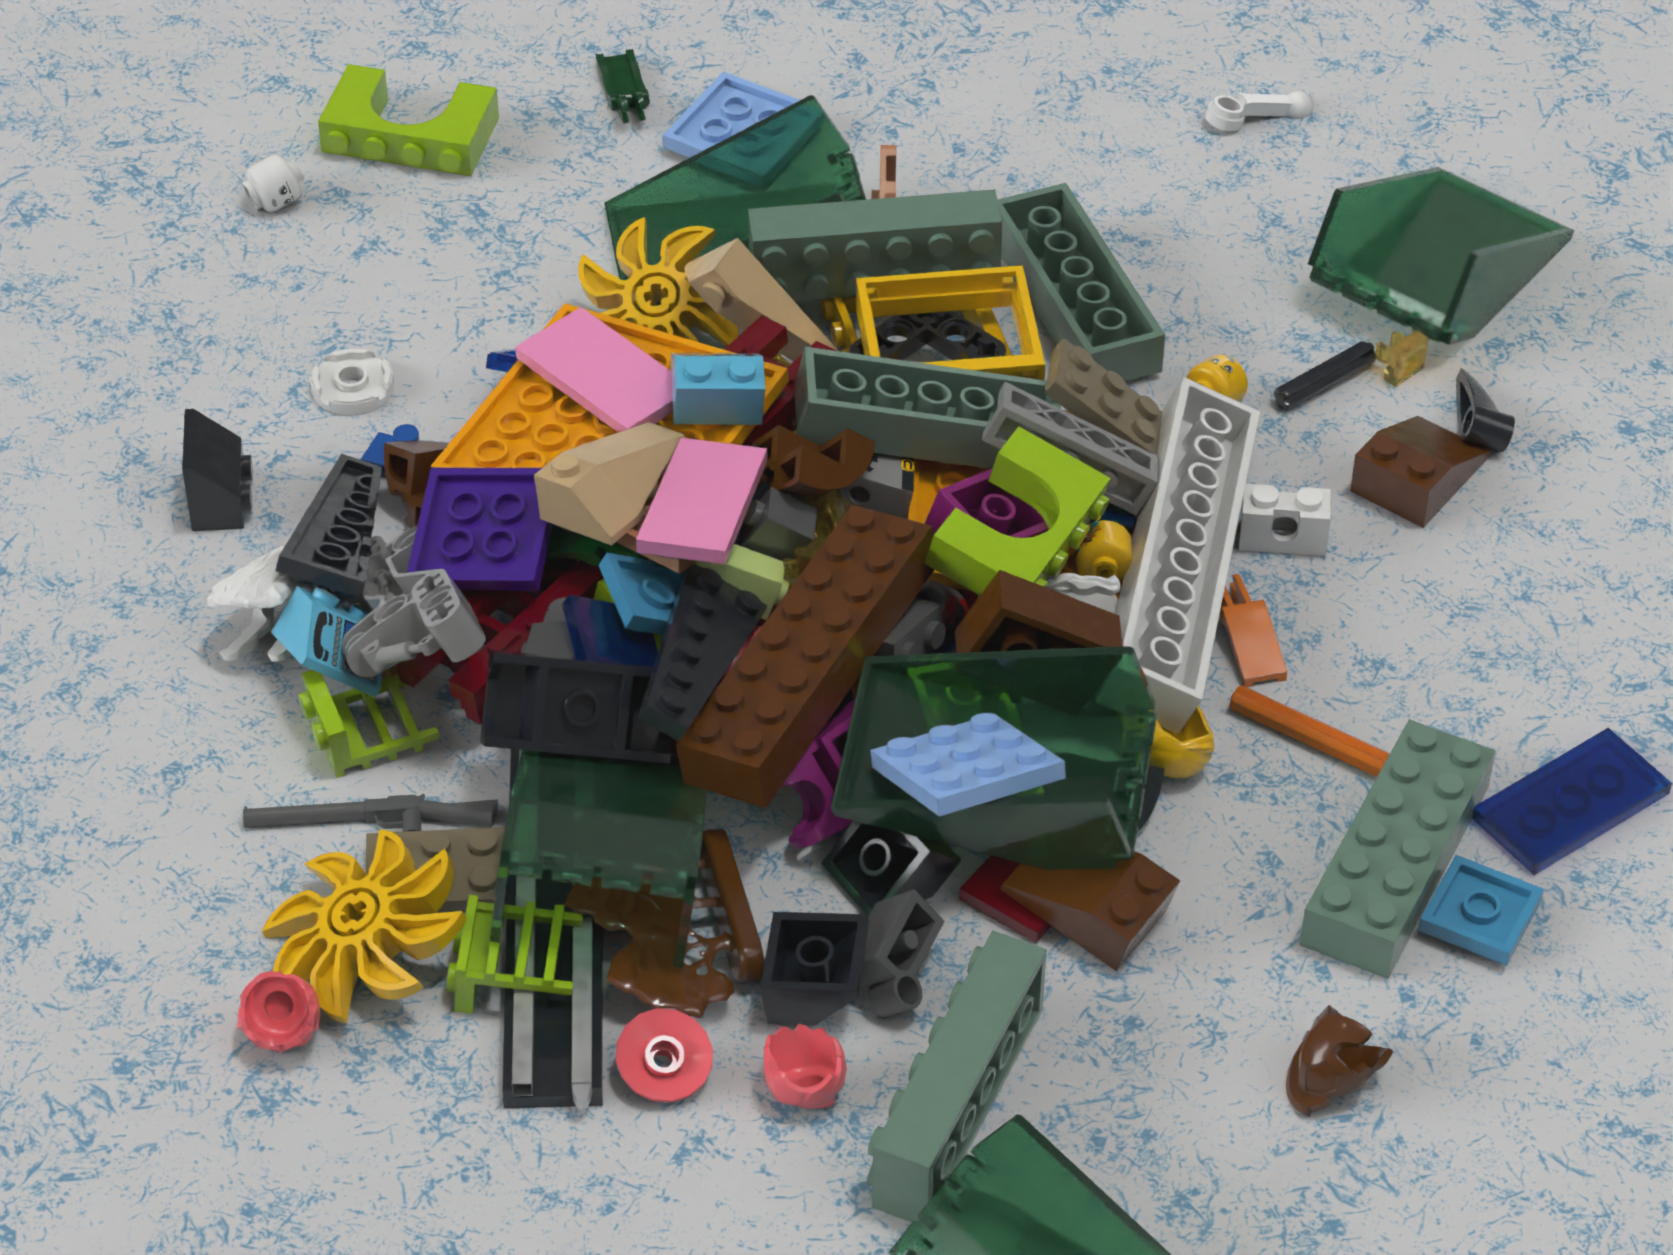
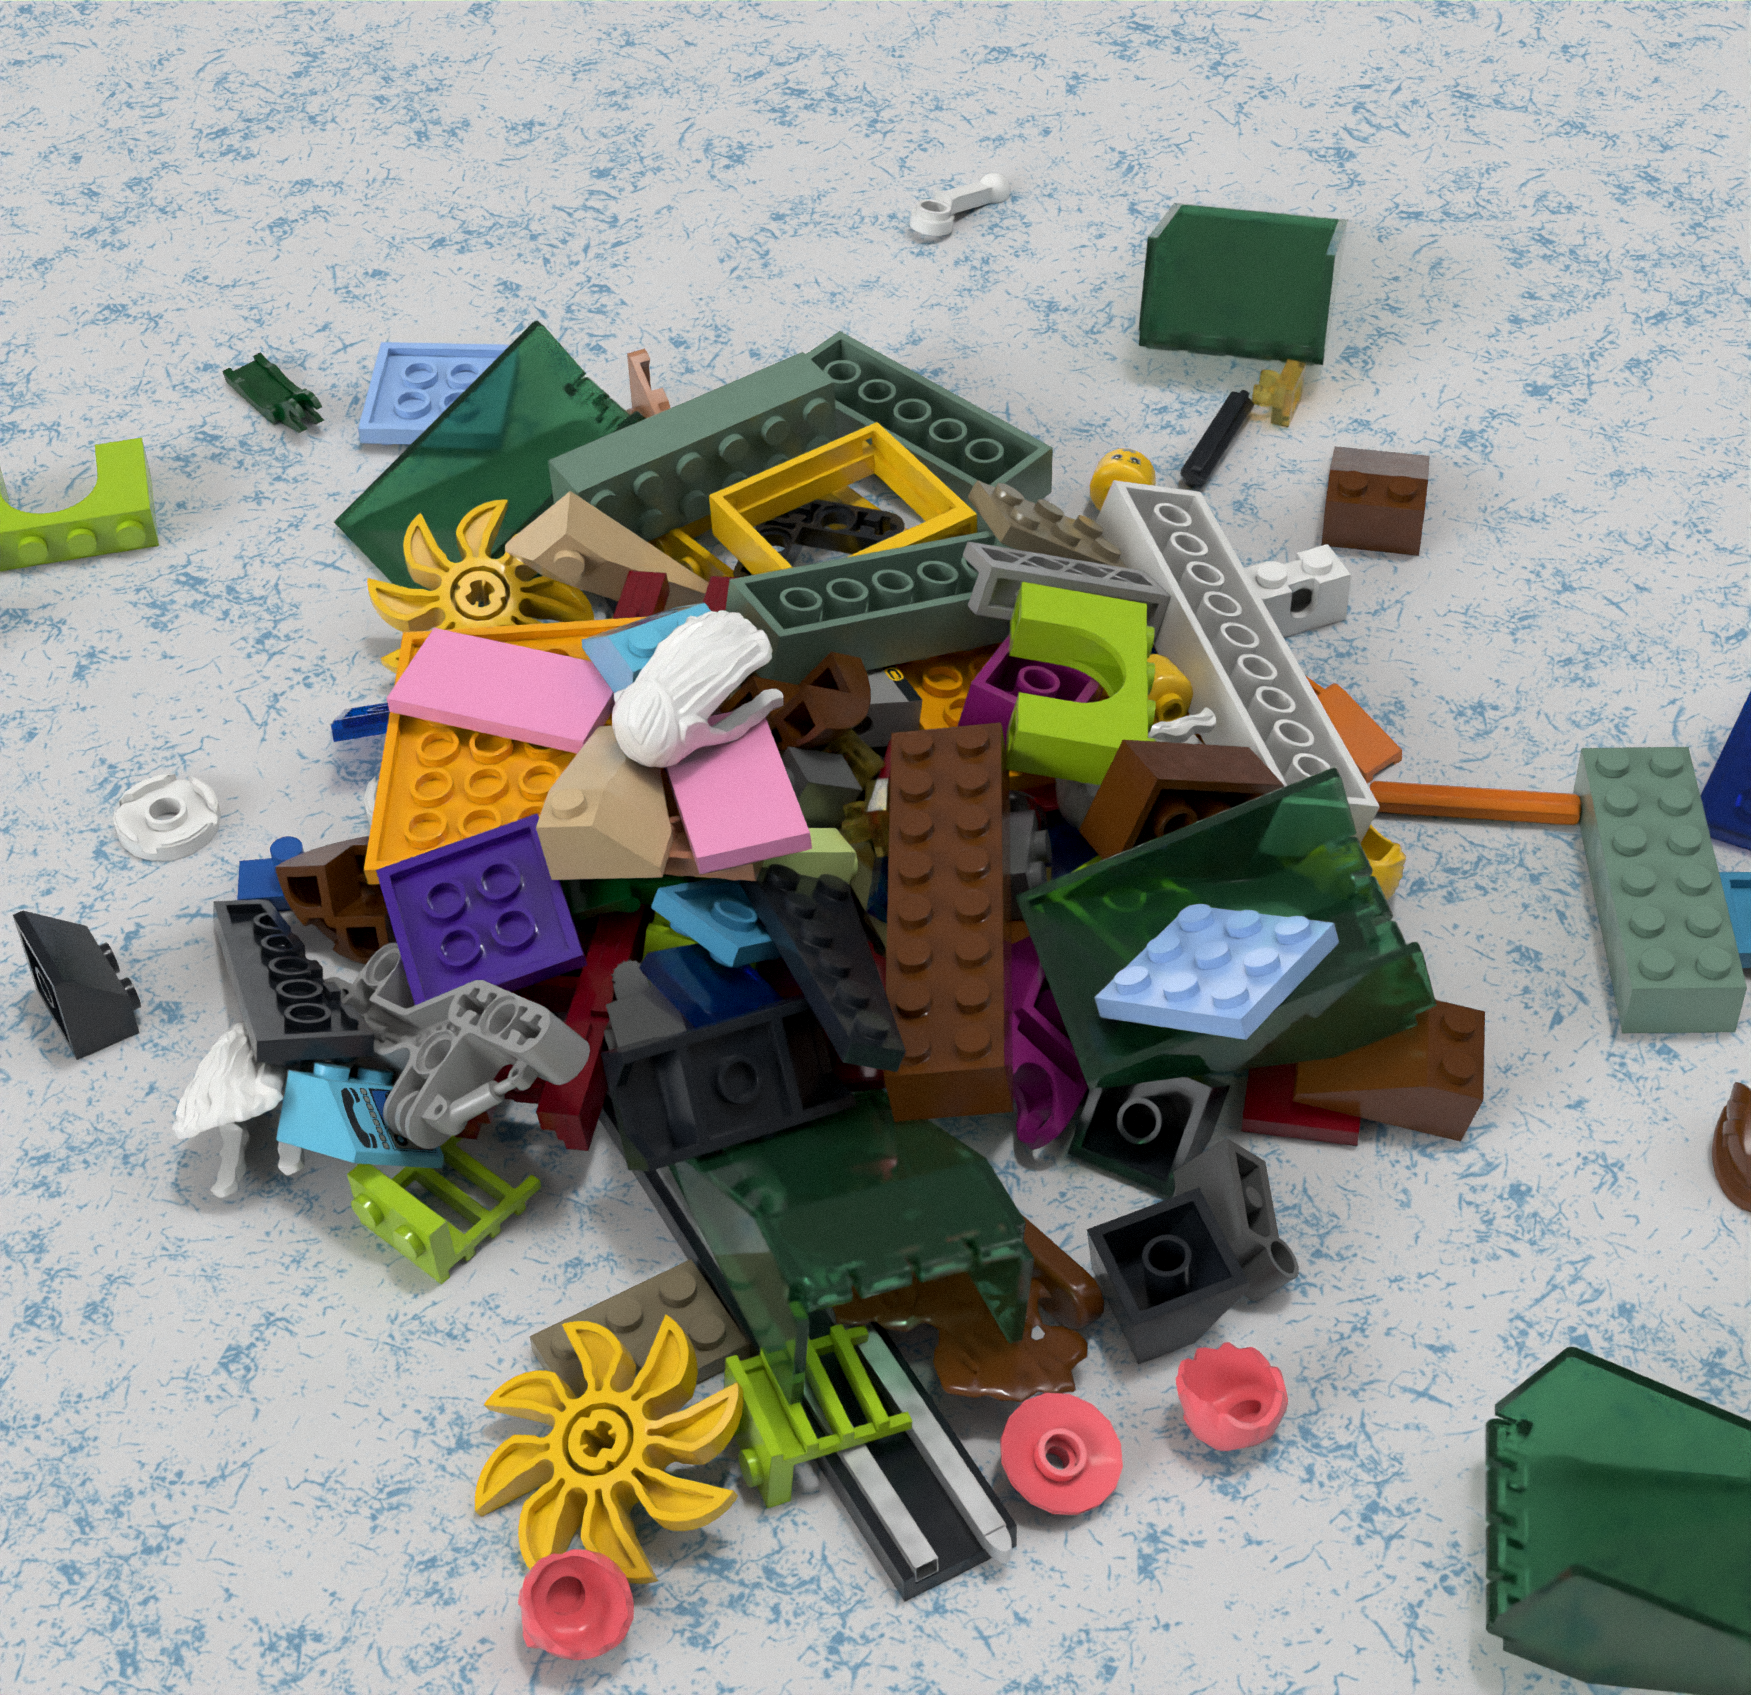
camera: 25 degrees left, 0 degrees up
dark grey piece [243,794,498,832] -> none
sand green brick [867,930,1047,1228] -> none
black piece [1456,368,1515,452] -> none
none -> white hair [612,610,783,768]

